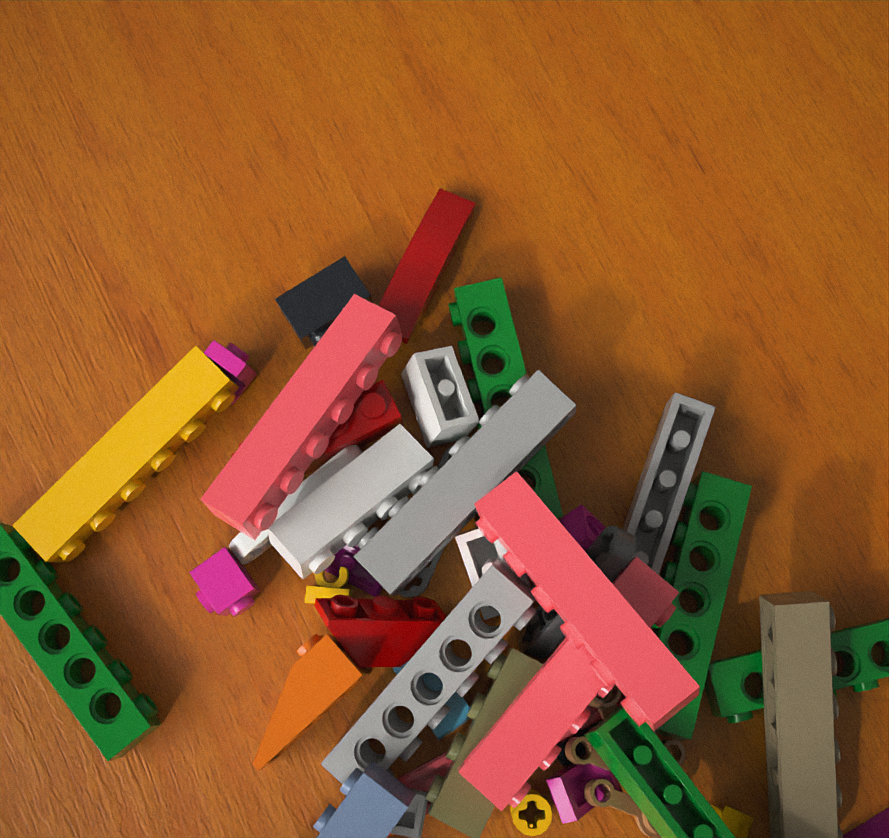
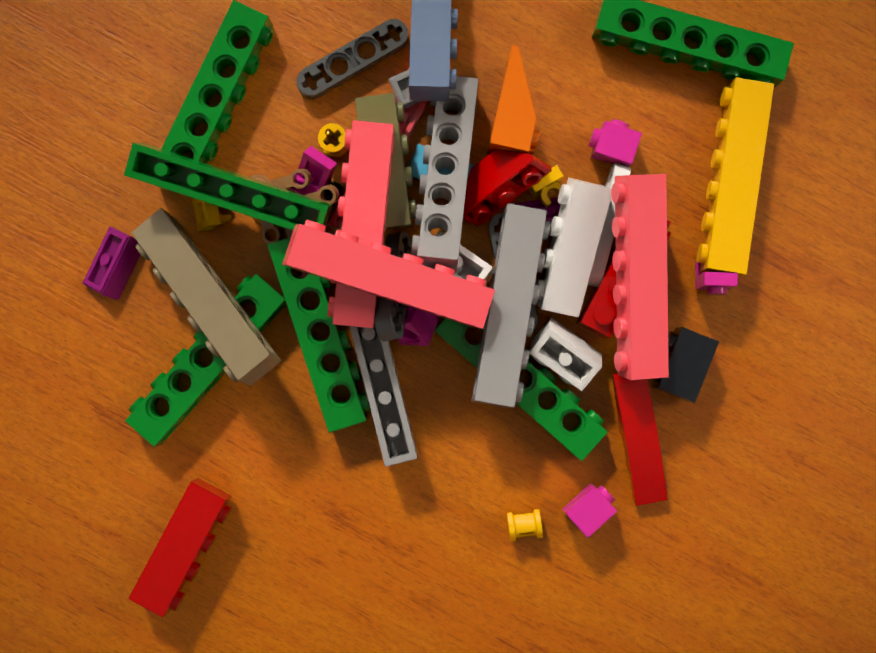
camera: 140 degrees right, 10 degrees up
none -> yellow bush [507,509,543,541]
none -> dark pink brick [562,483,617,538]

